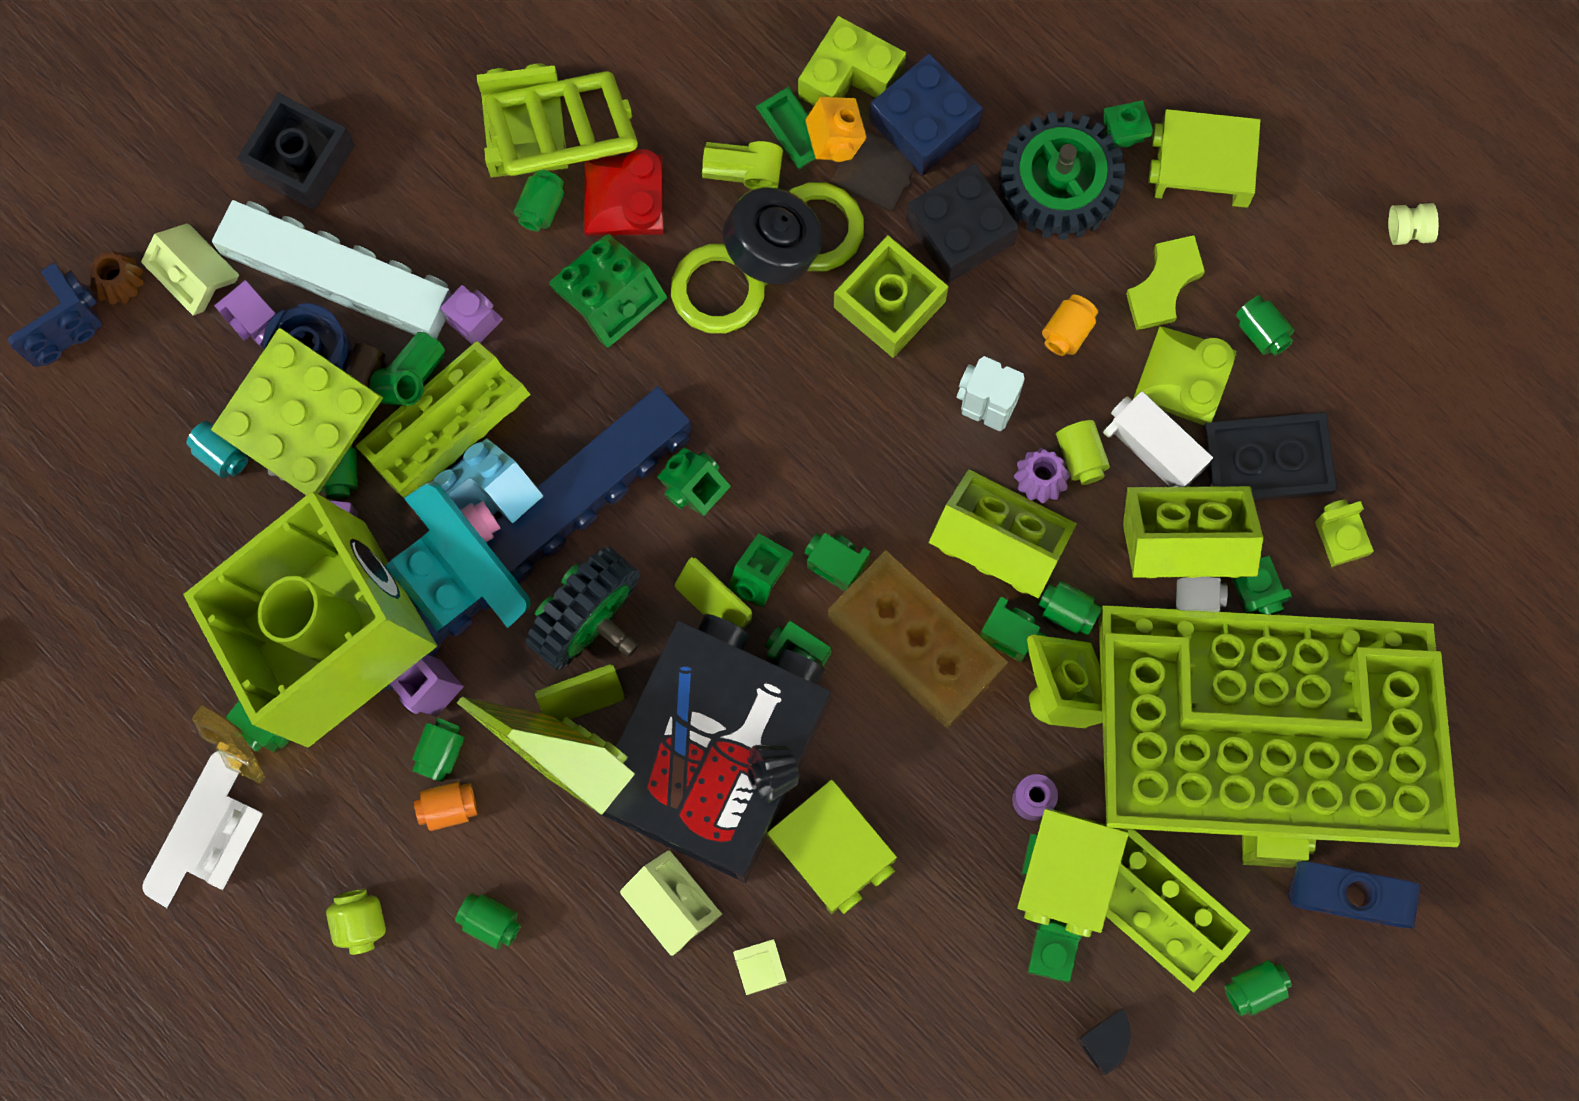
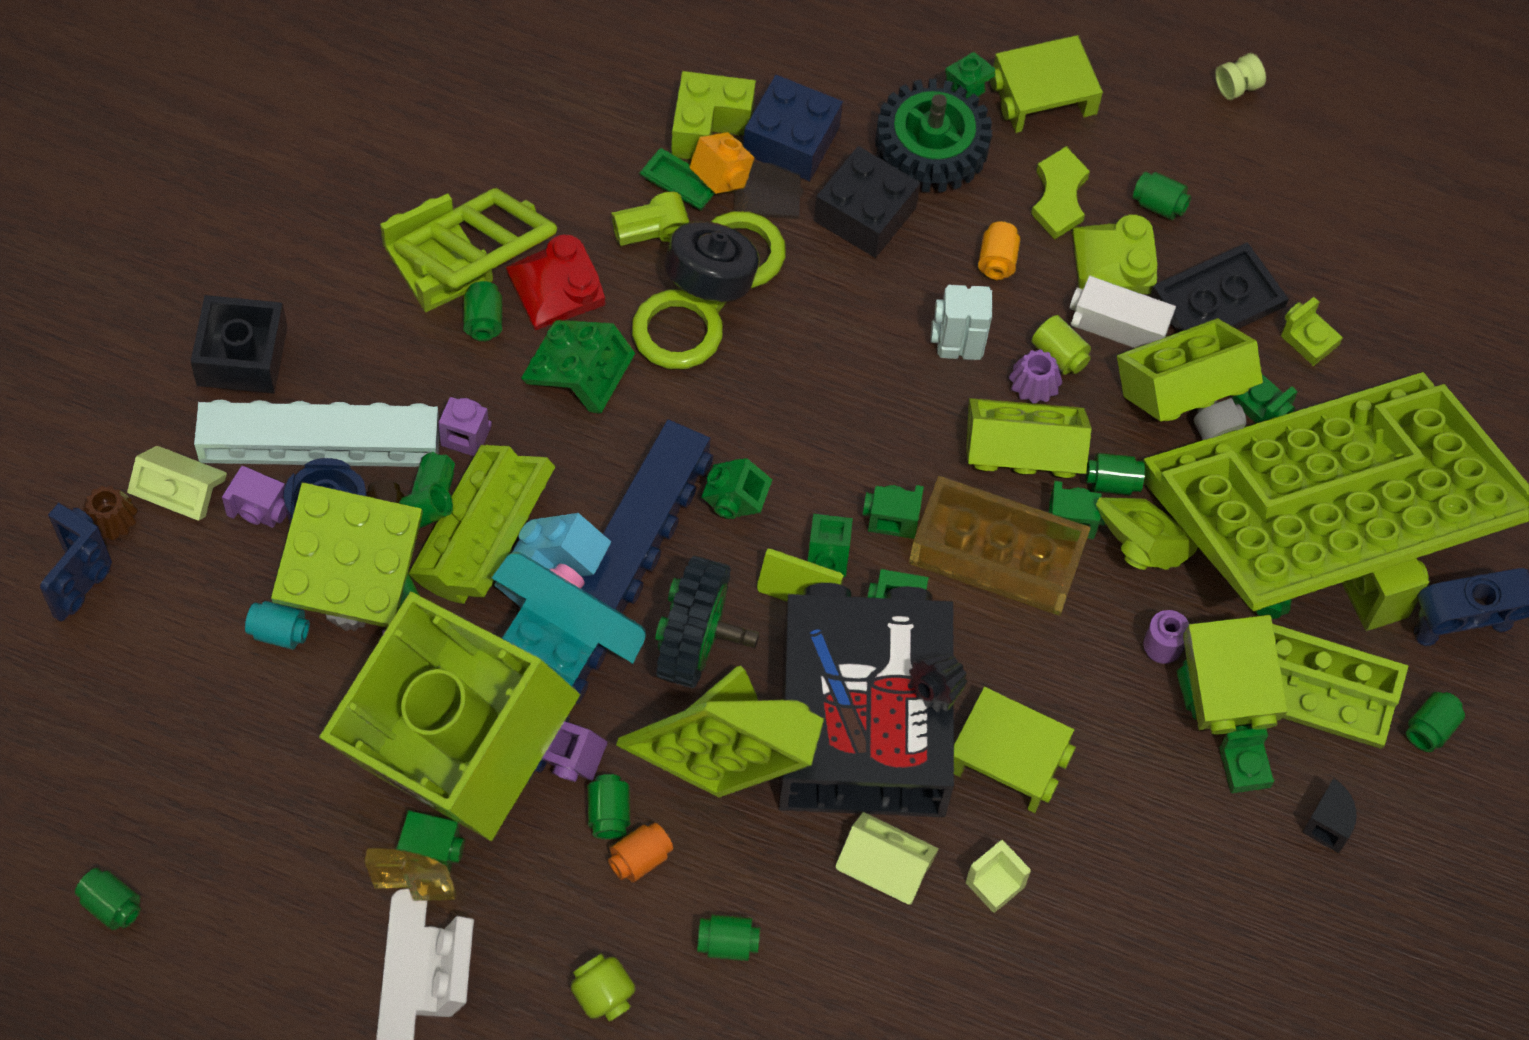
camera: 30 degrees left, 15 degrees down
lime brick [834,236,949,358] -> none

